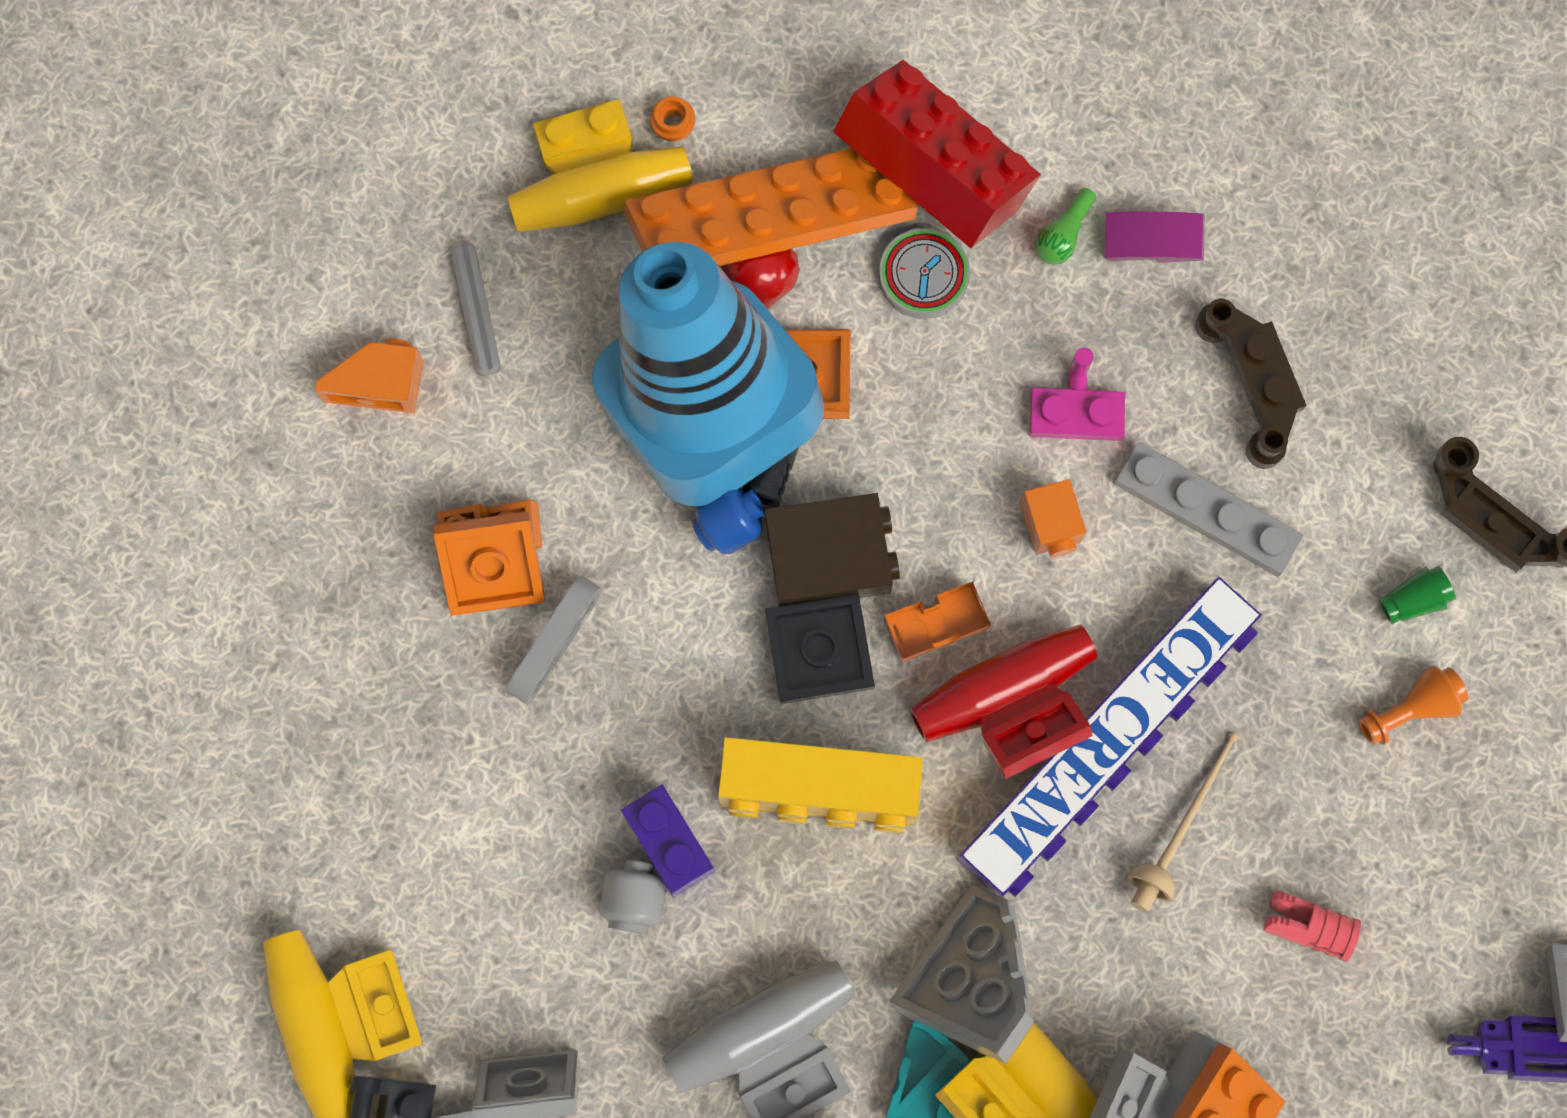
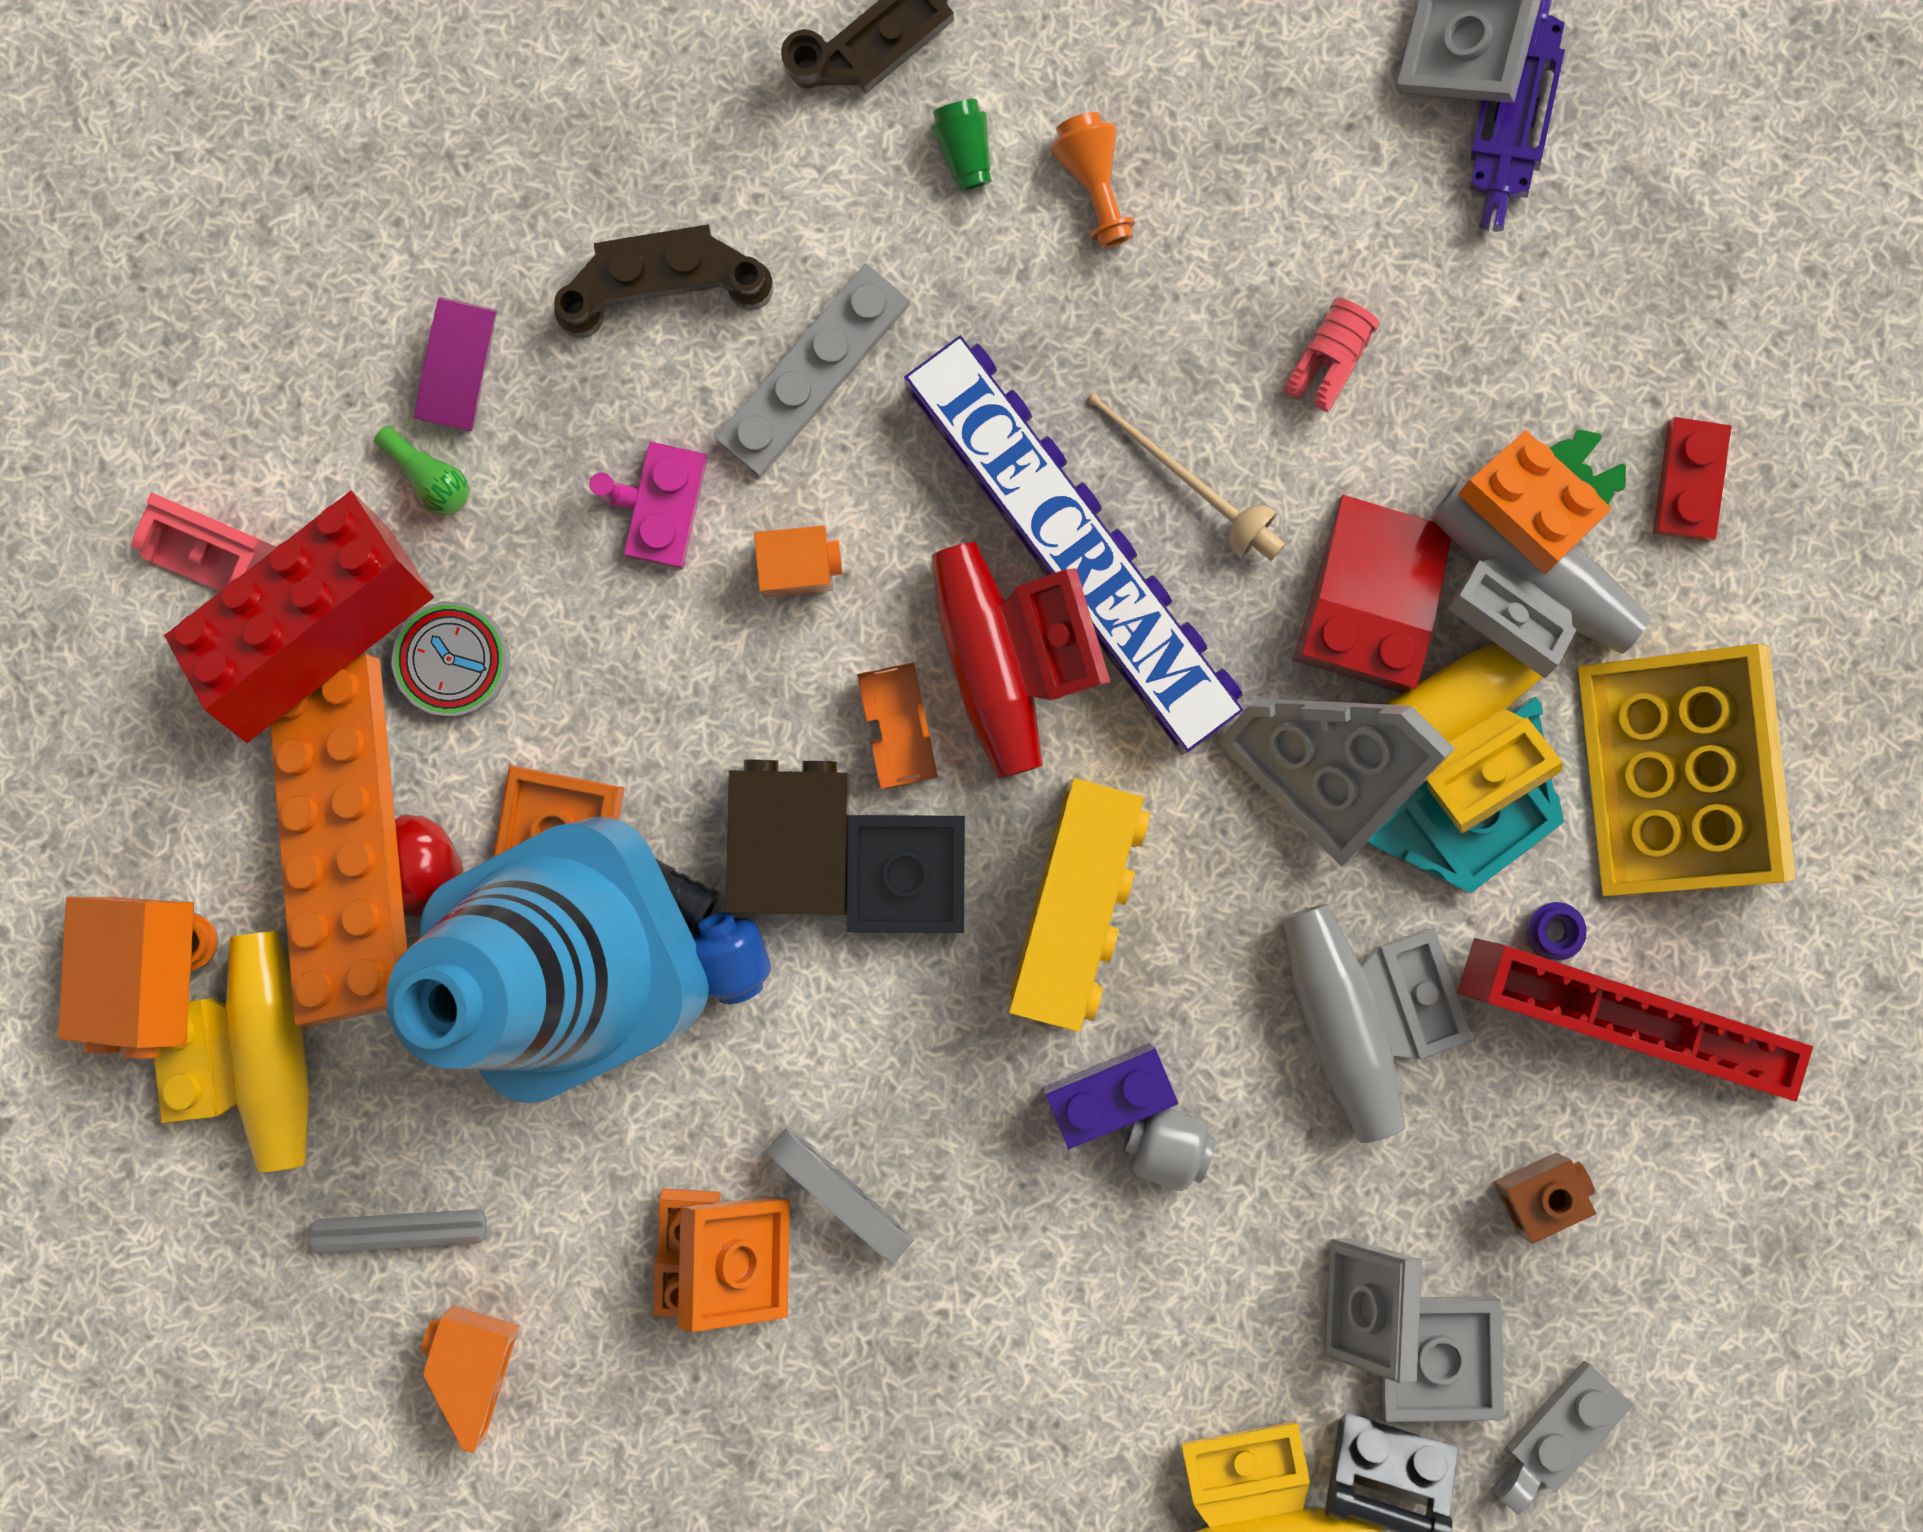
camera: 85 degrees left, 10 degrees up
none -> orange brick [58,897,194,1058]
none -> coral hinge [131,492,275,591]
none -> red slope [1292,495,1451,693]

